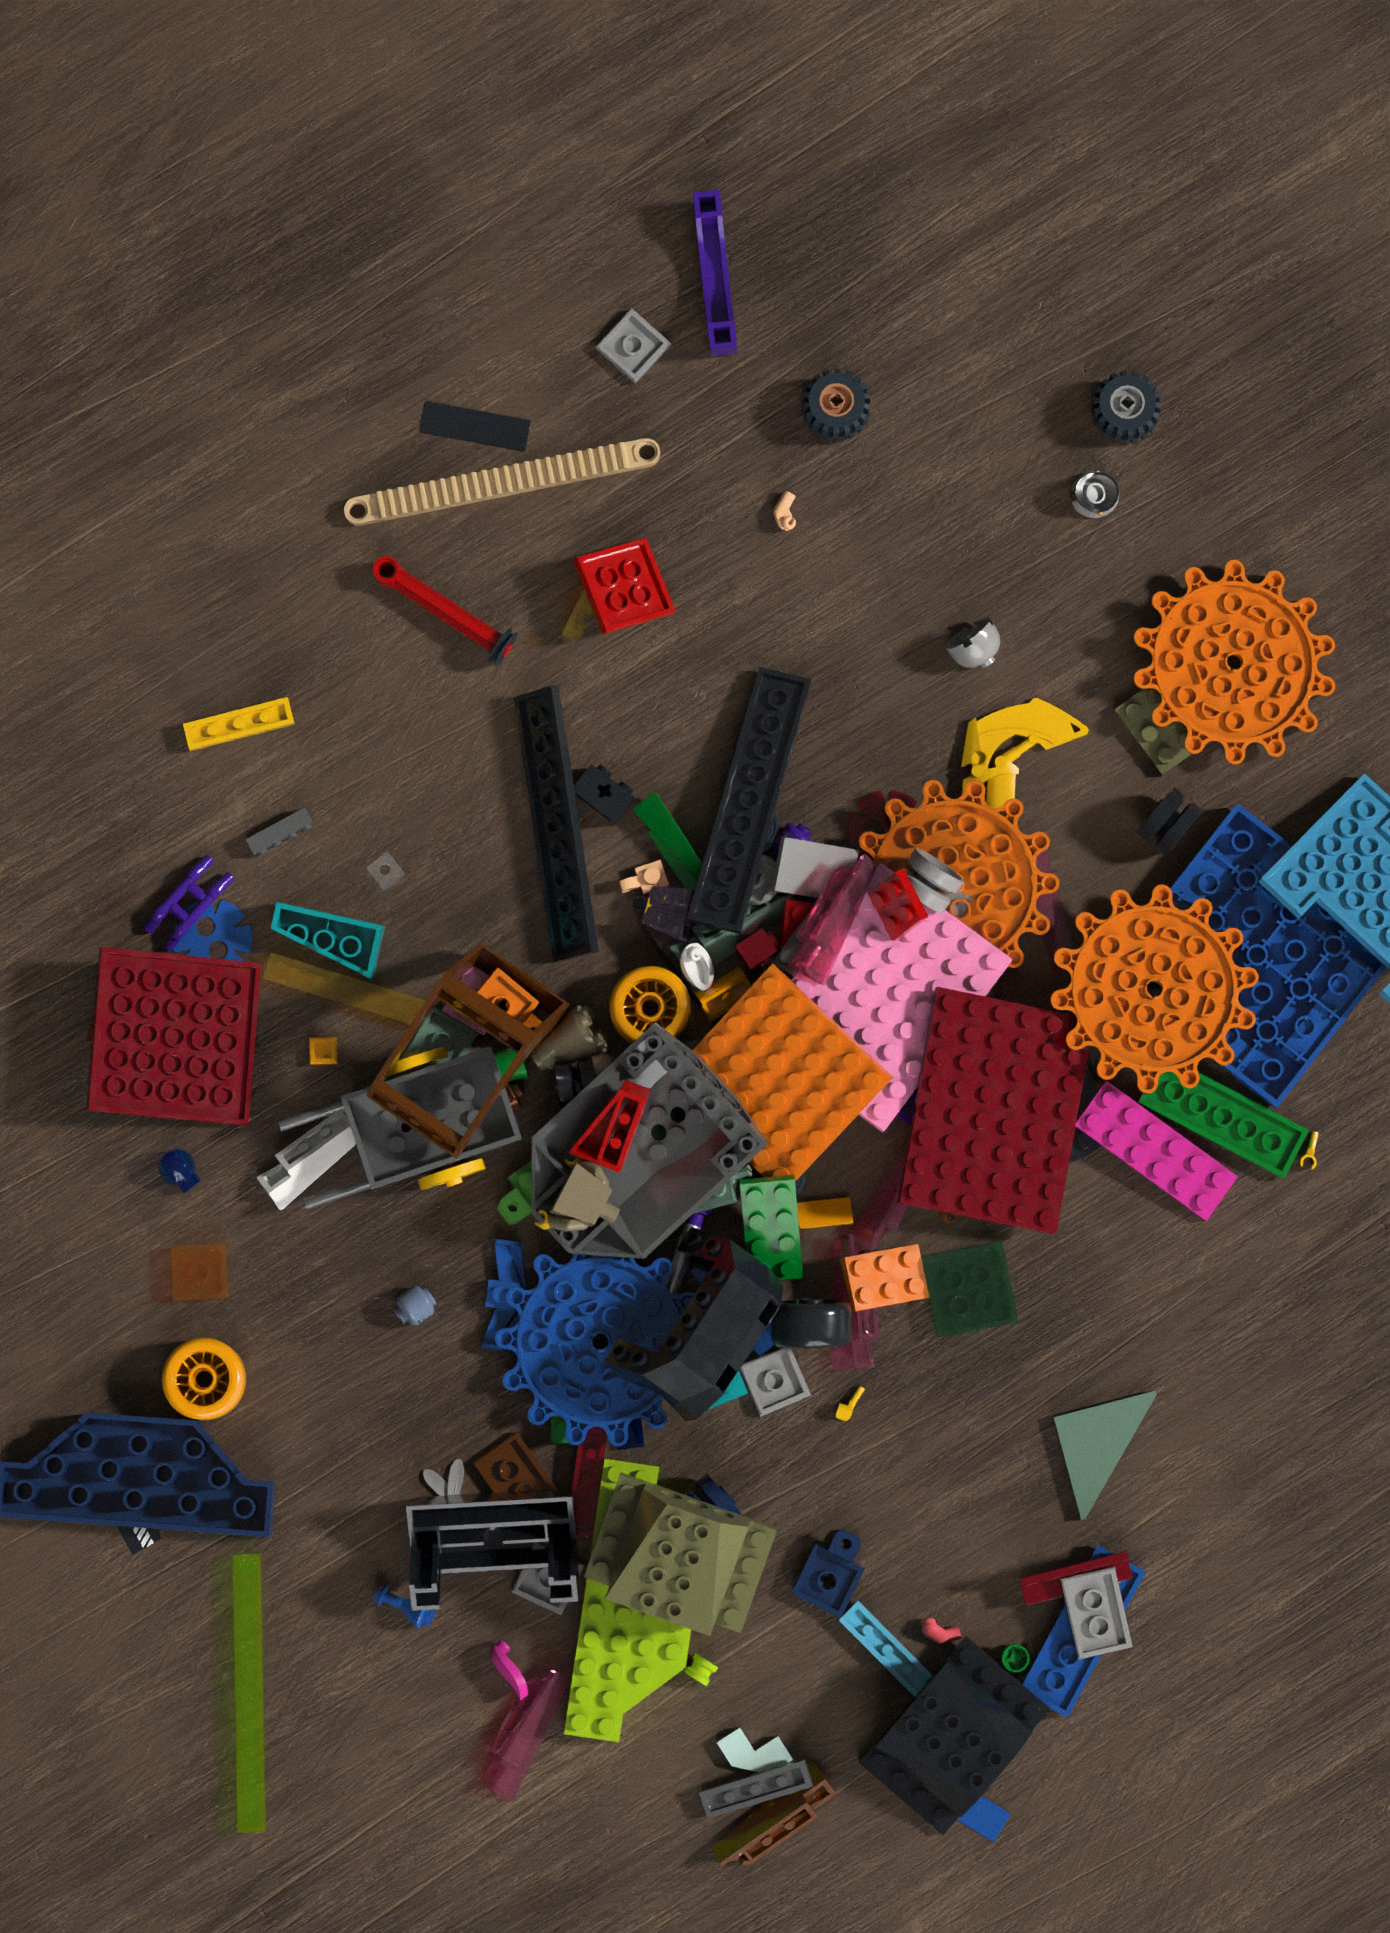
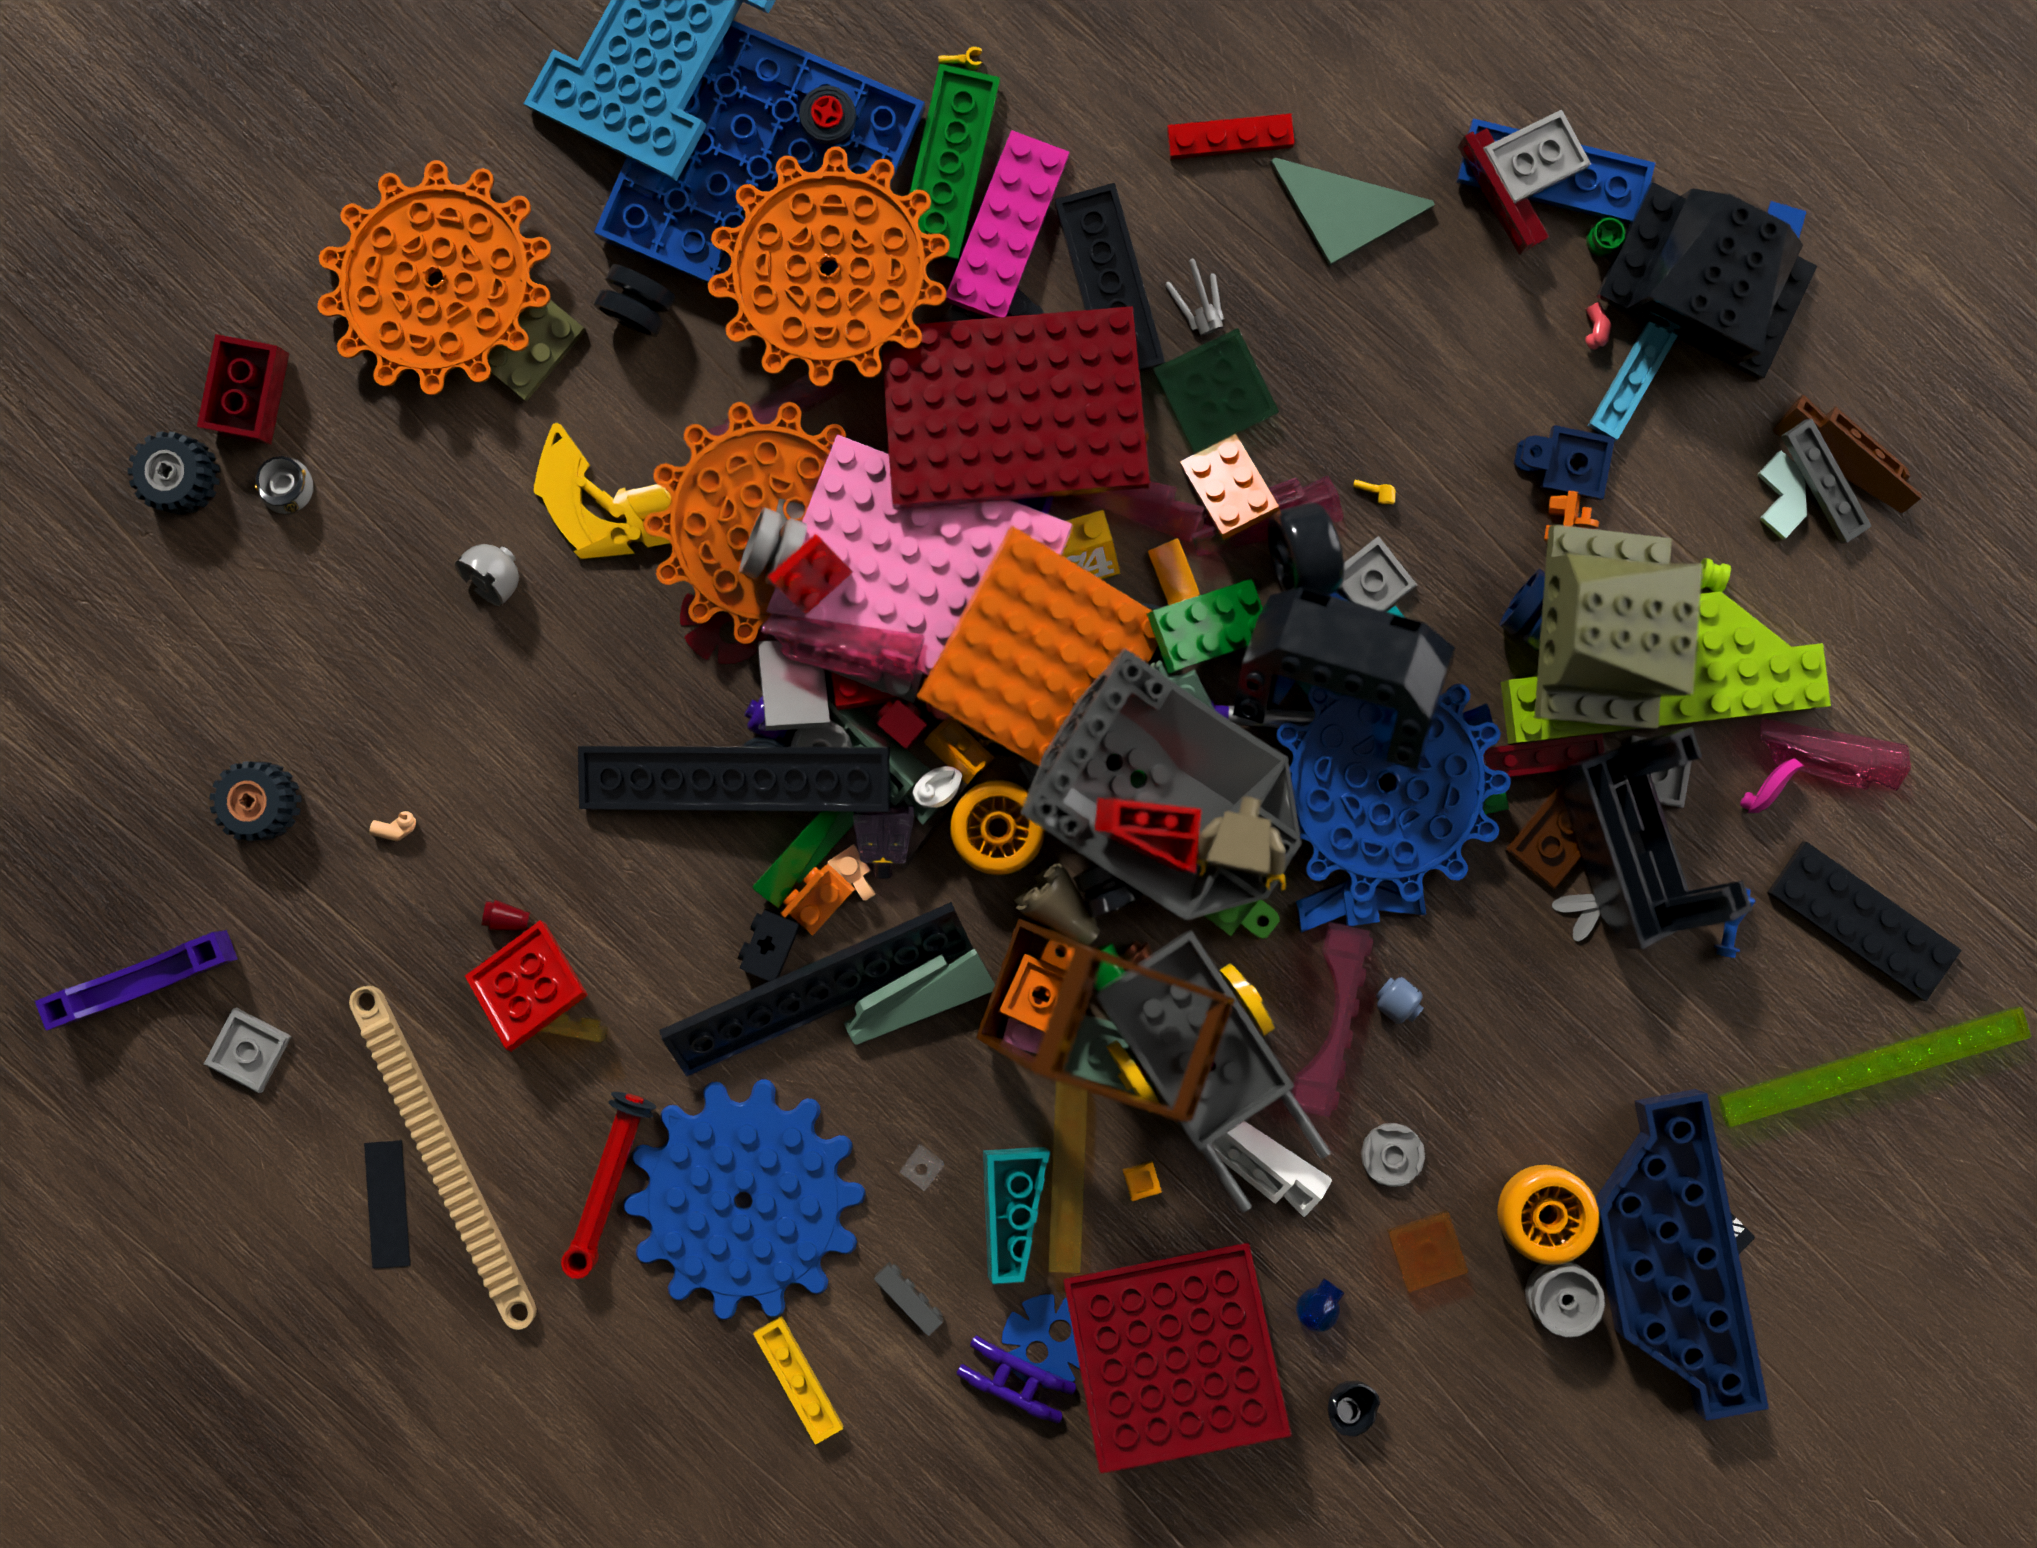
camera: 110 degrees left, 5 degrees up
none -> dark red brick [197,334,289,445]
none -> dark red cone [481,899,530,931]
none -> blue plate [623,1079,866,1320]
none -> orange bracket [780,864,855,936]
none -> black wheel [799,85,857,145]
none -> sand green wedge [844,949,995,1045]
none -> black plate [1055,183,1165,372]
none -> yellow slope [1062,510,1120,580]
none -> light grey plant [1165,258,1224,336]
none -> red plate [1167,113,1295,159]
none -> clear pink arch [1292,922,1373,1117]
none -> black hair [1328,1380,1380,1437]
none -> light grey tile [1361,1123,1425,1187]
none -> light grey wheel [1525,1261,1605,1337]
none -> orange hips [1544,491,1599,543]
none -> black plate [1767,841,1962,1001]

